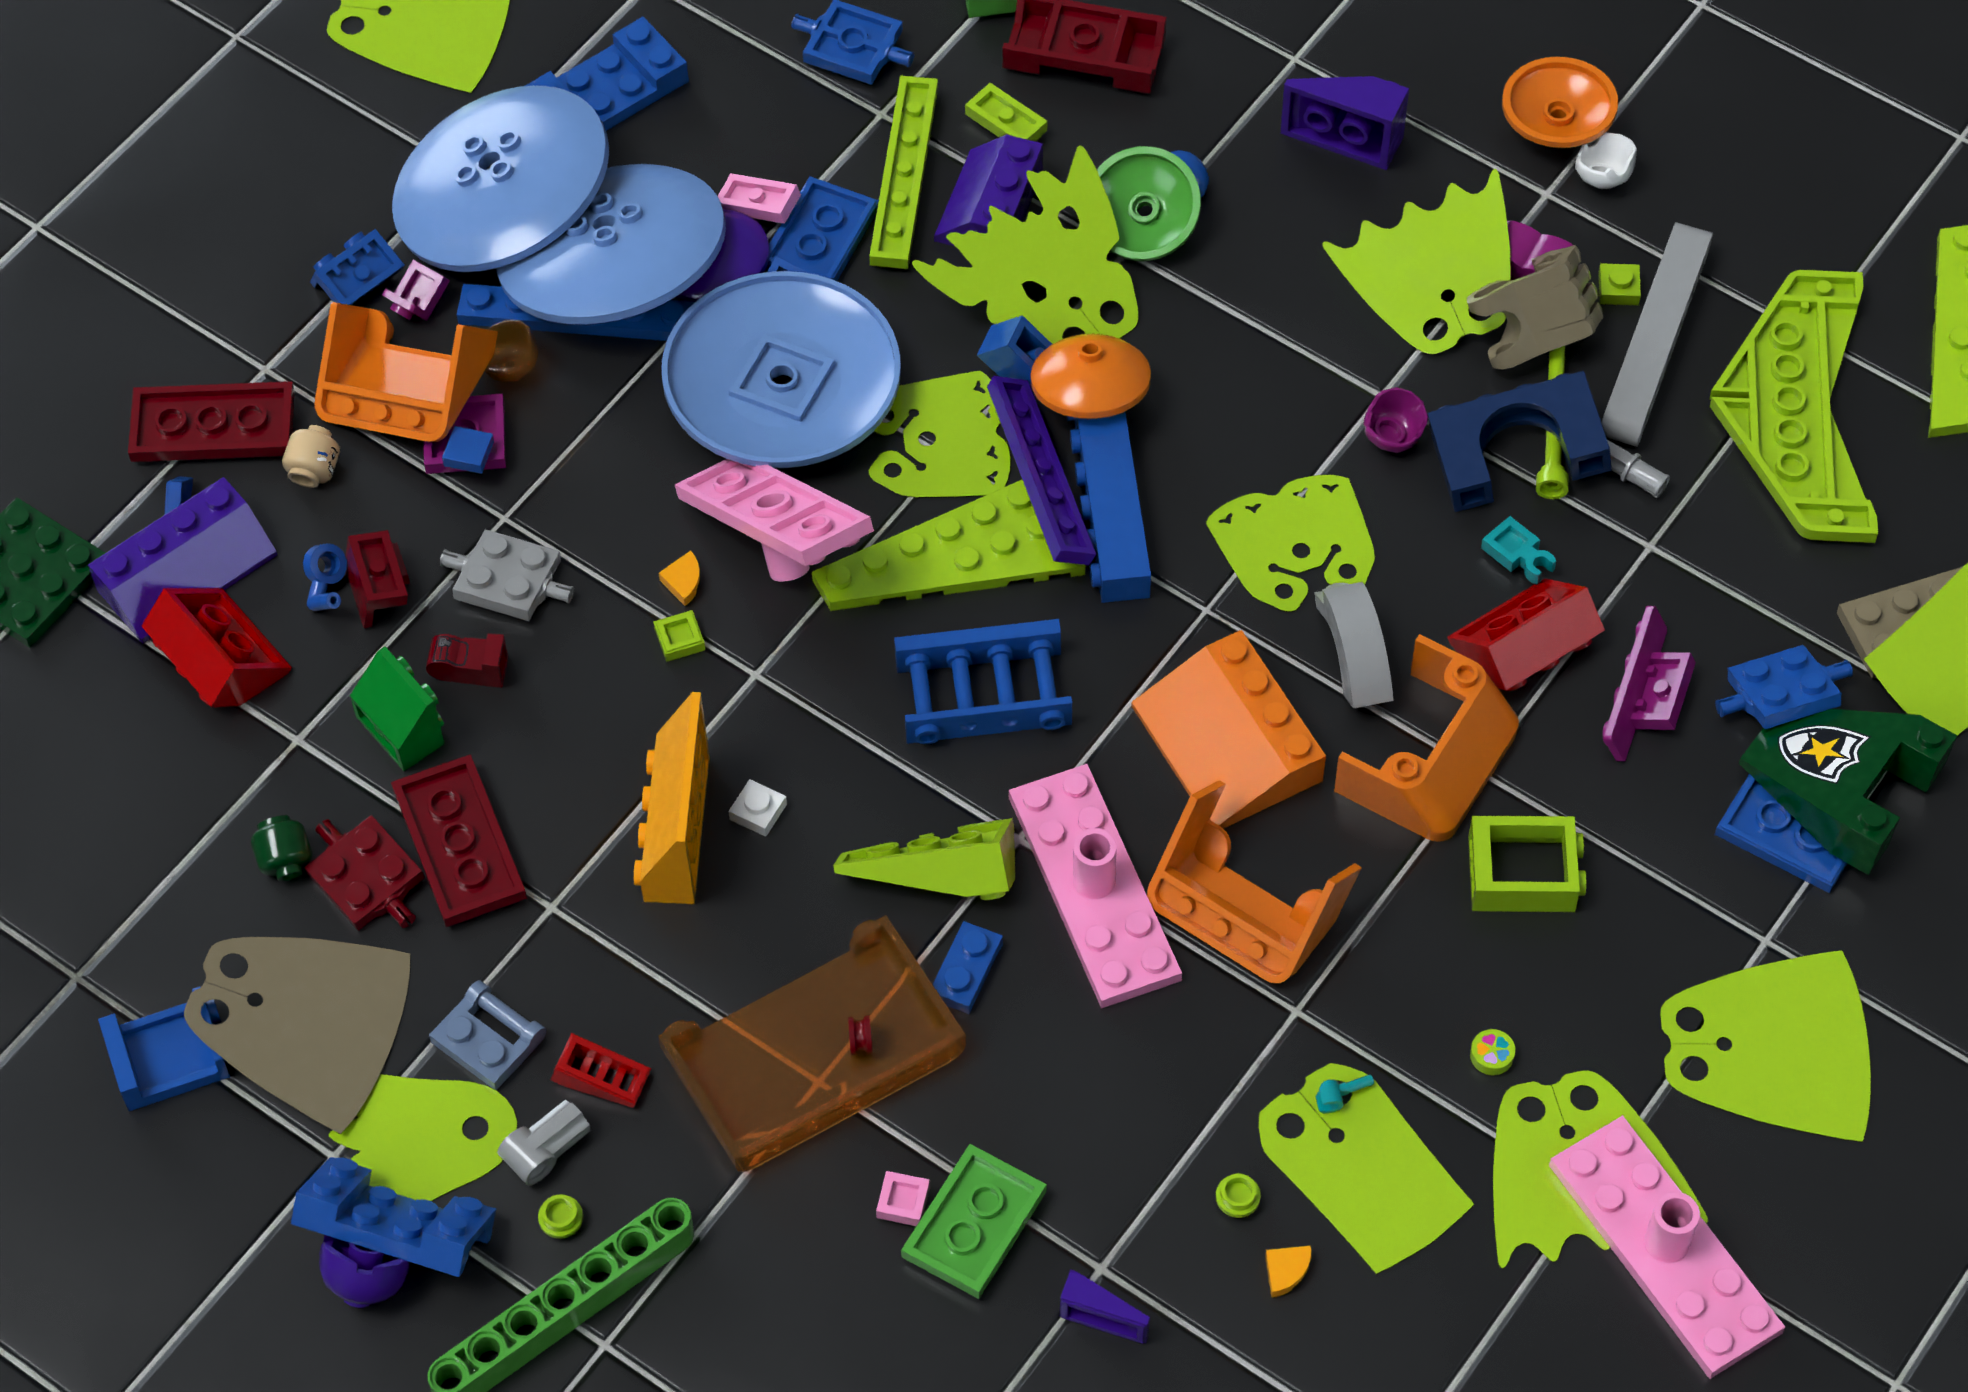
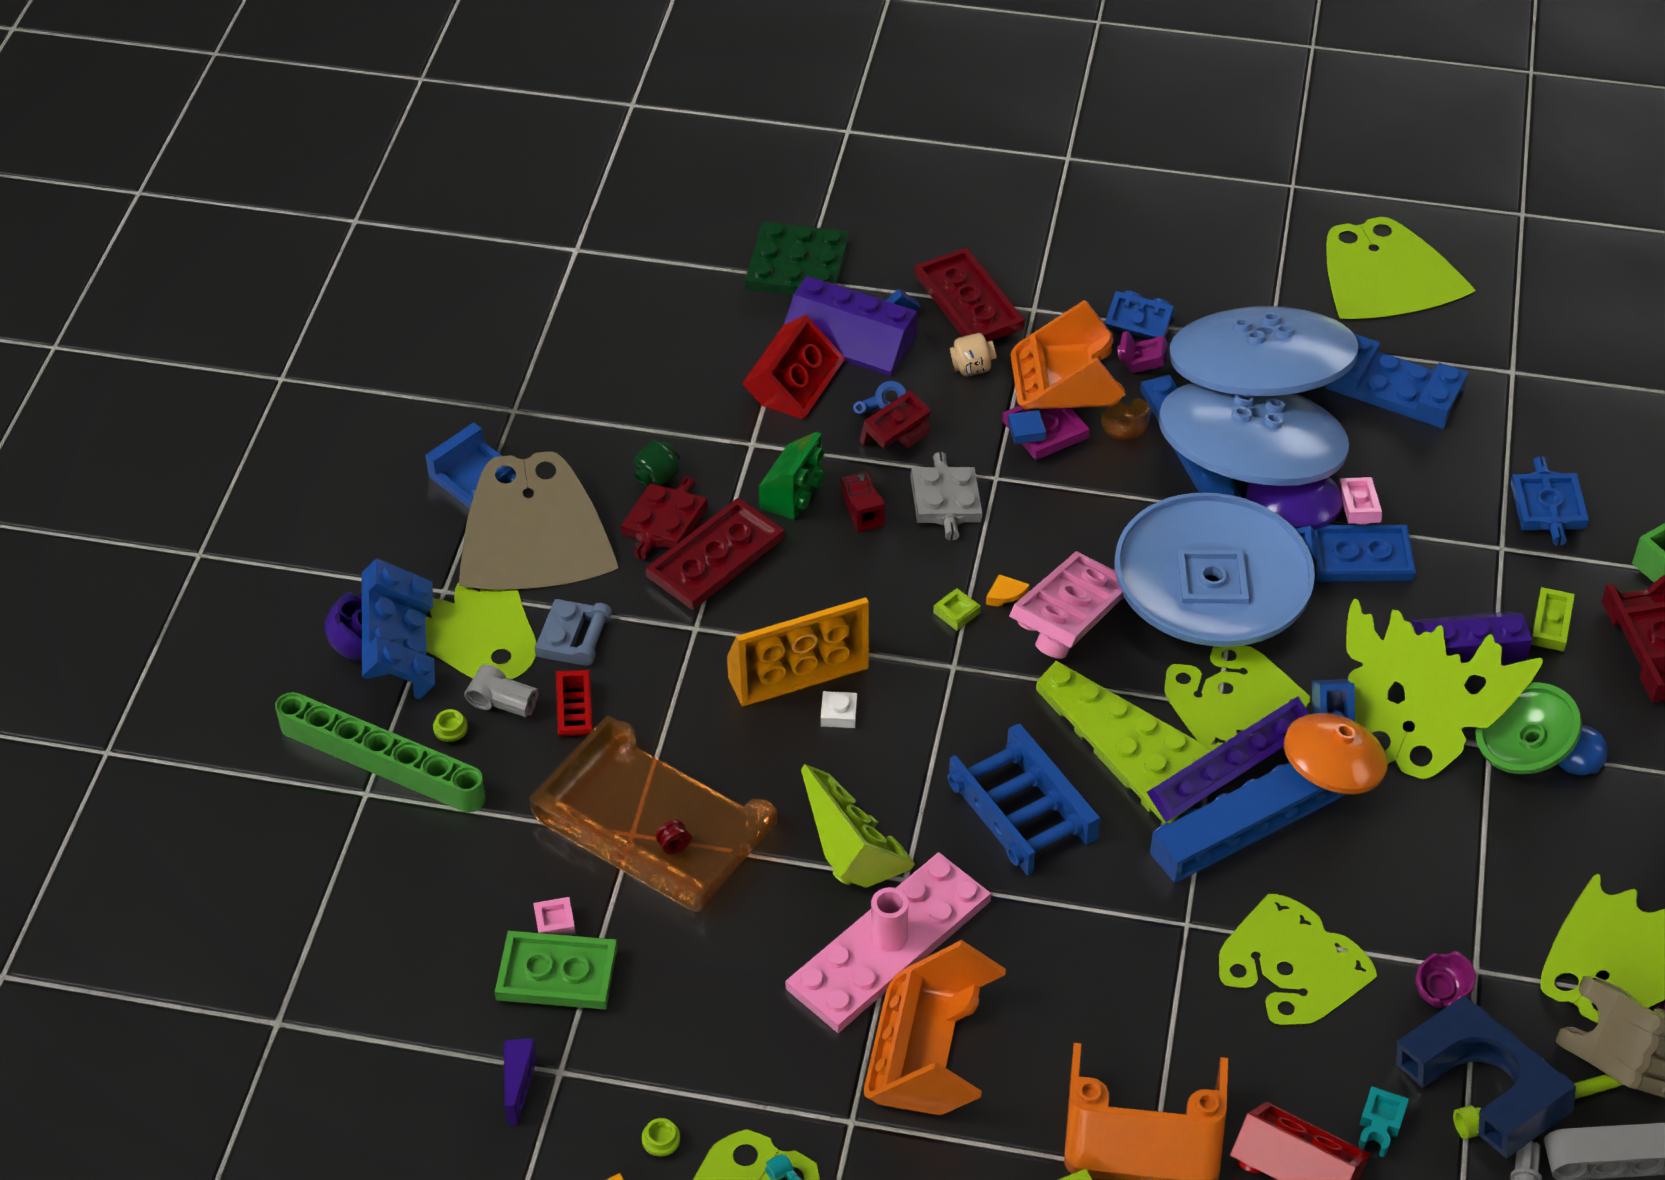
camera: 65 degrees right, 10 degrees down
lime plate [869,76,938,269] -> none
blue plate [929,921,1003,1014] -> none
orange slope [1131,630,1326,829] -> none
light grey arch [1314,582,1394,709] -> none

